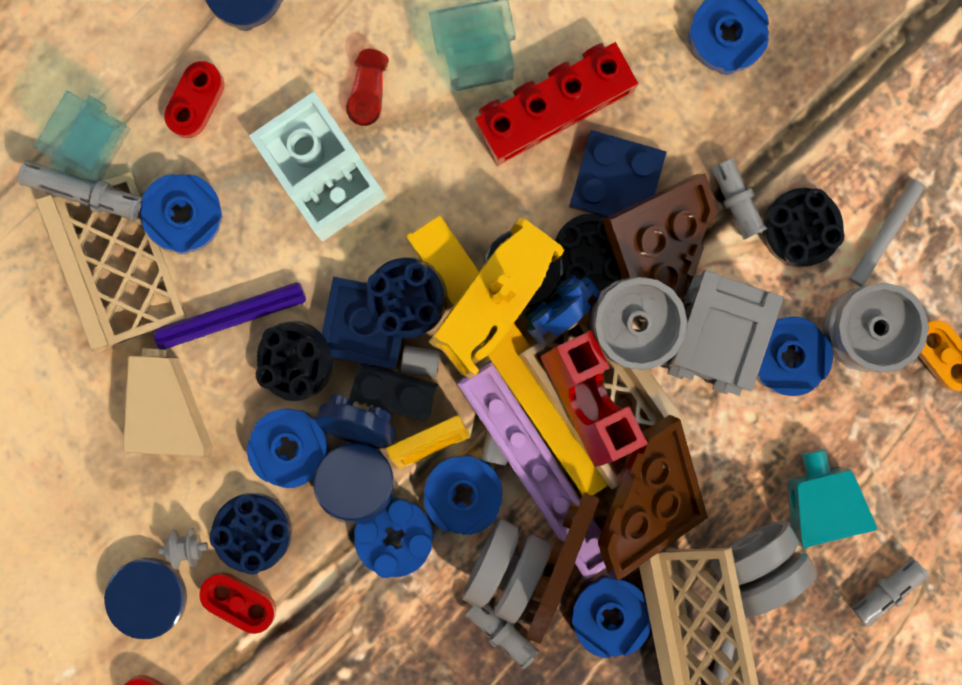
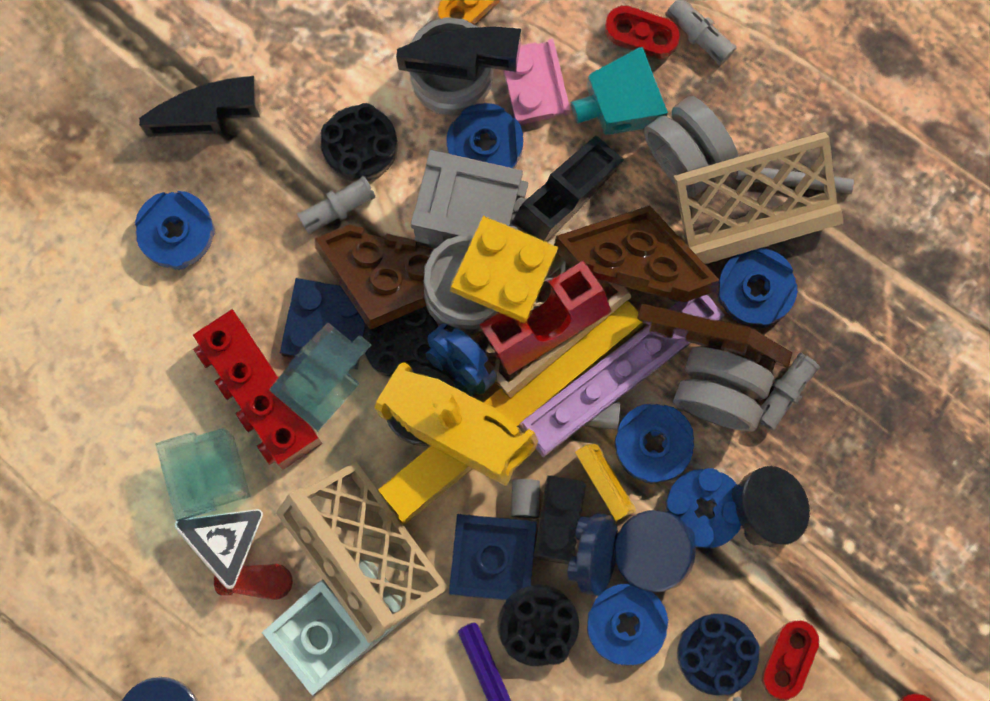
camera: 90 degrees left, 10 degrees down
dark blue tile [366,257,447,338] -> none
light grey bar [849,179,925,287] -> none
none -> black slope [139,76,260,137]
none -> black piece [175,509,263,589]
none -> clear light blue plate [269,323,371,431]
none -> tan fence [275,462,449,644]
none -> black slope [396,26,521,81]
none -> yellow plate [450,216,558,324]
none -> bright pink plate [503,39,570,125]
none -> black slope [513,135,624,242]
none -> red plate [605,5,680,59]
none -> black tile [731,466,810,548]

